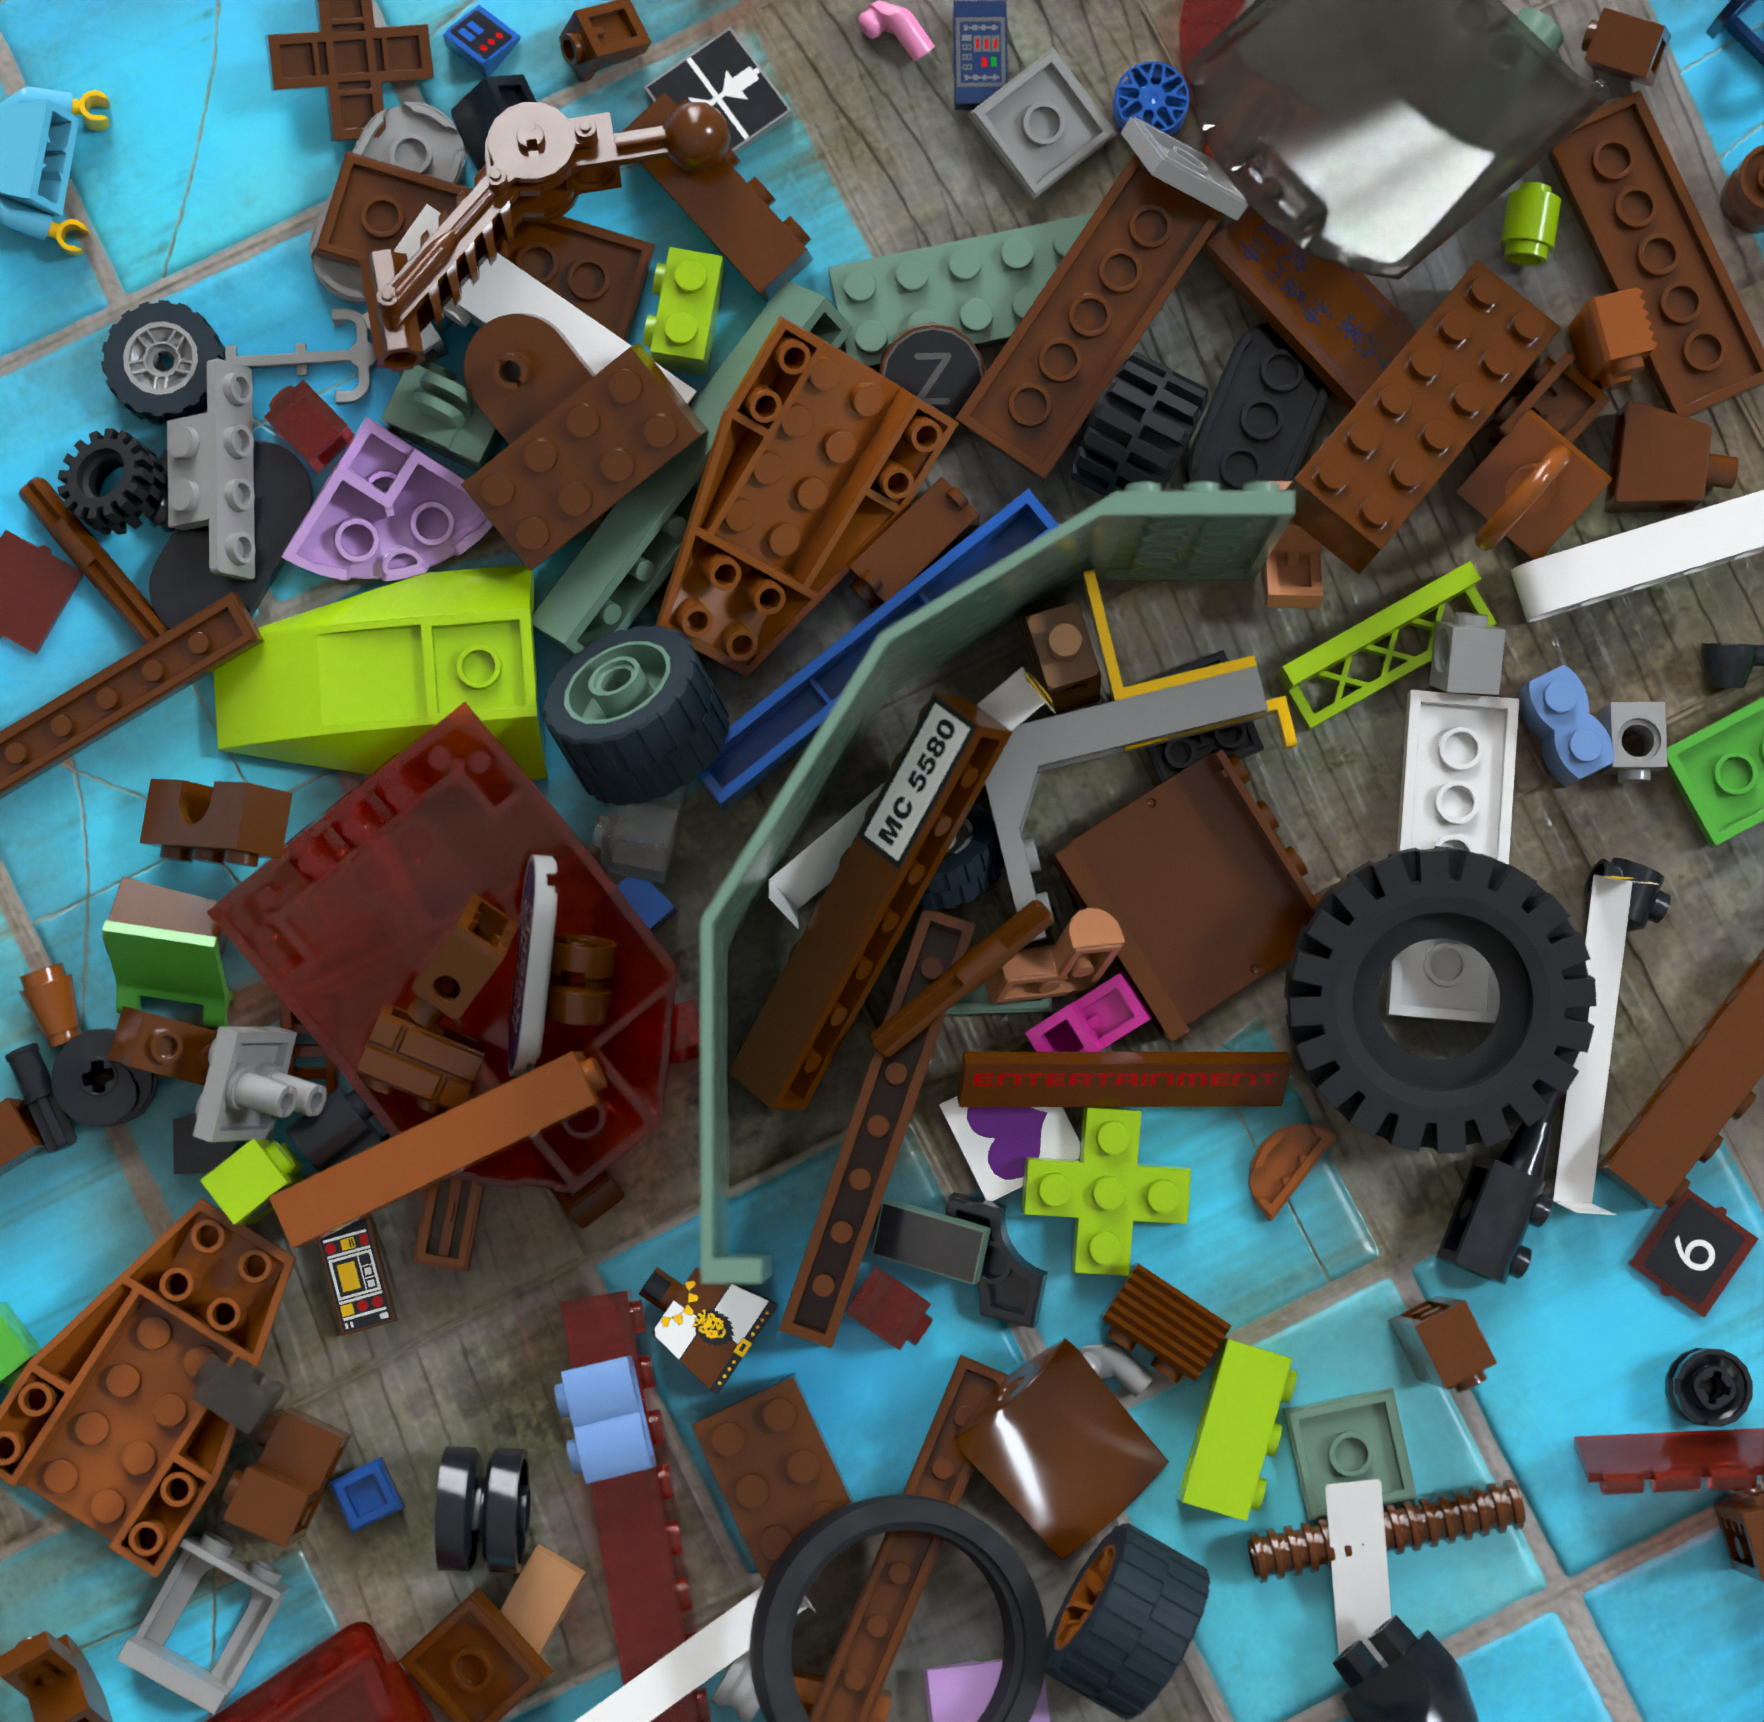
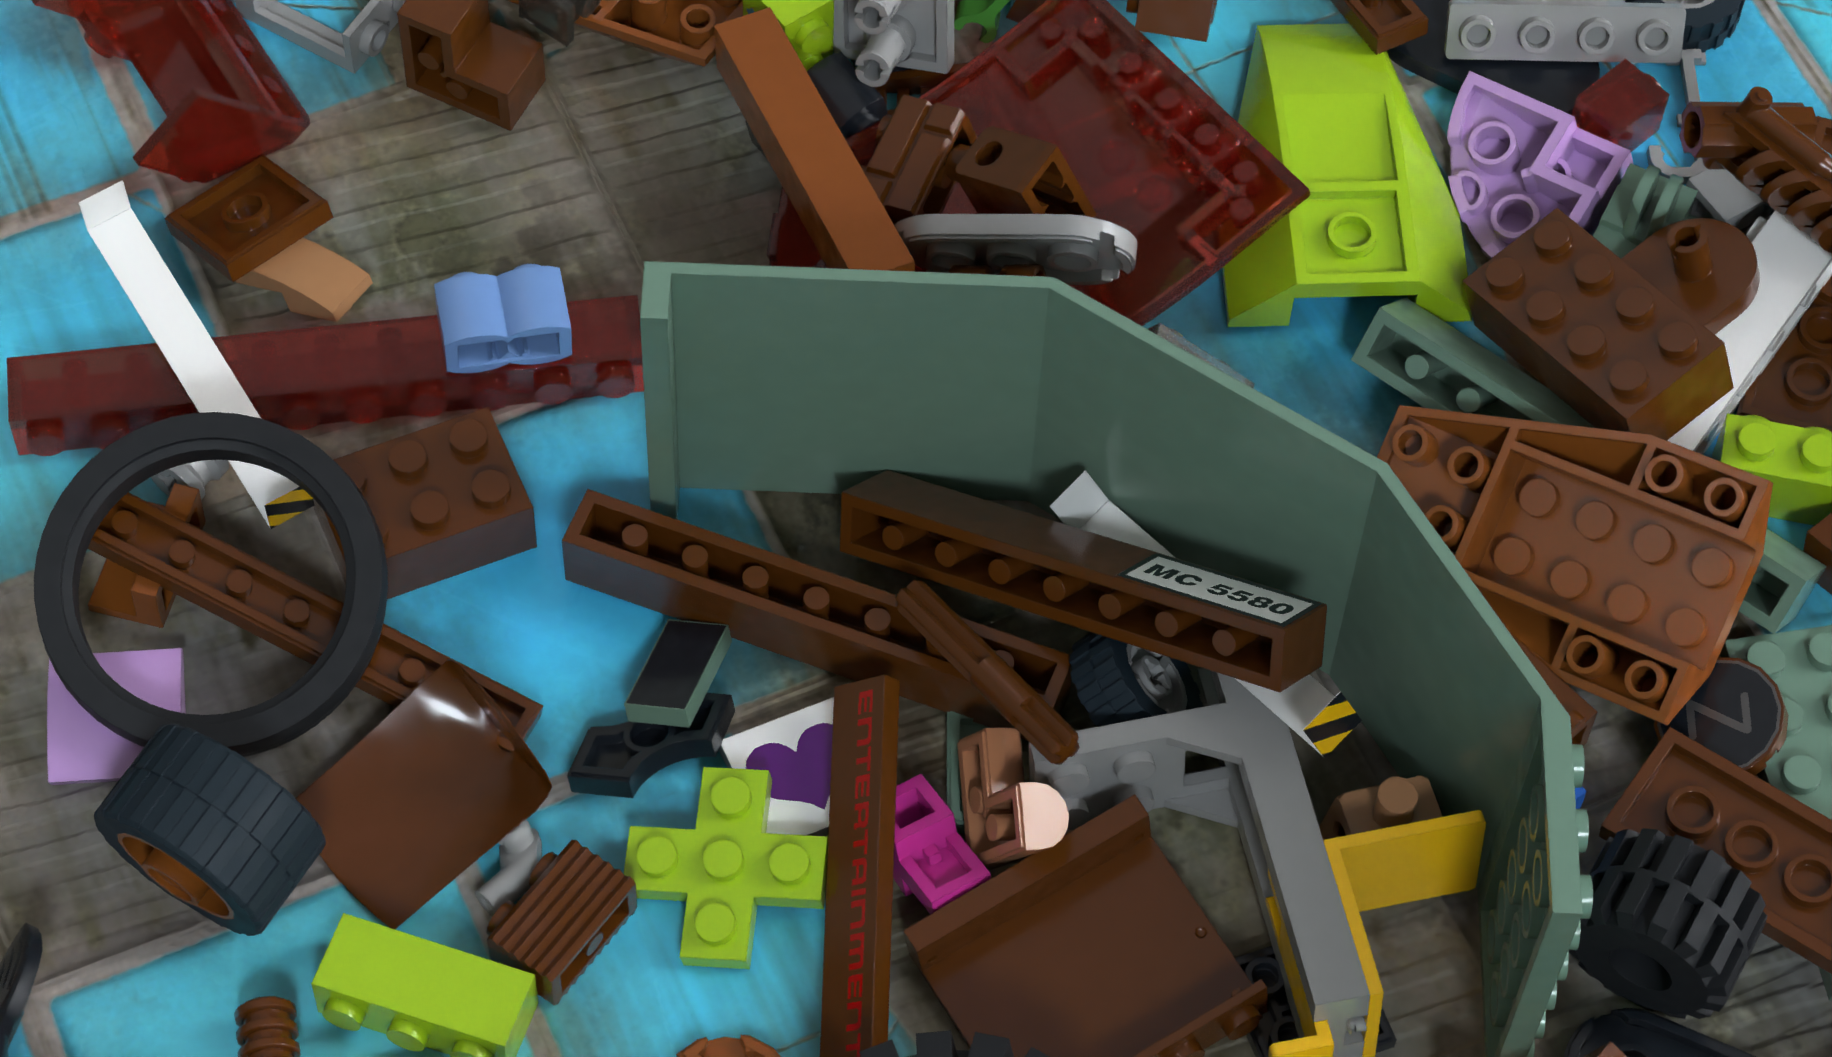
camera: 90 degrees right, 25 degrees down
tile [317,1215,398,1336] -> none
blue tile [329,1457,405,1533] -> none
dark orange tile [413,1162,489,1272] -> none
black wheel [435,1446,531,1573] -> none
black wheel [542,626,730,805] -> none
torso [638,1267,779,1395] -> none
clear red brick [845,1265,934,1350] -> none

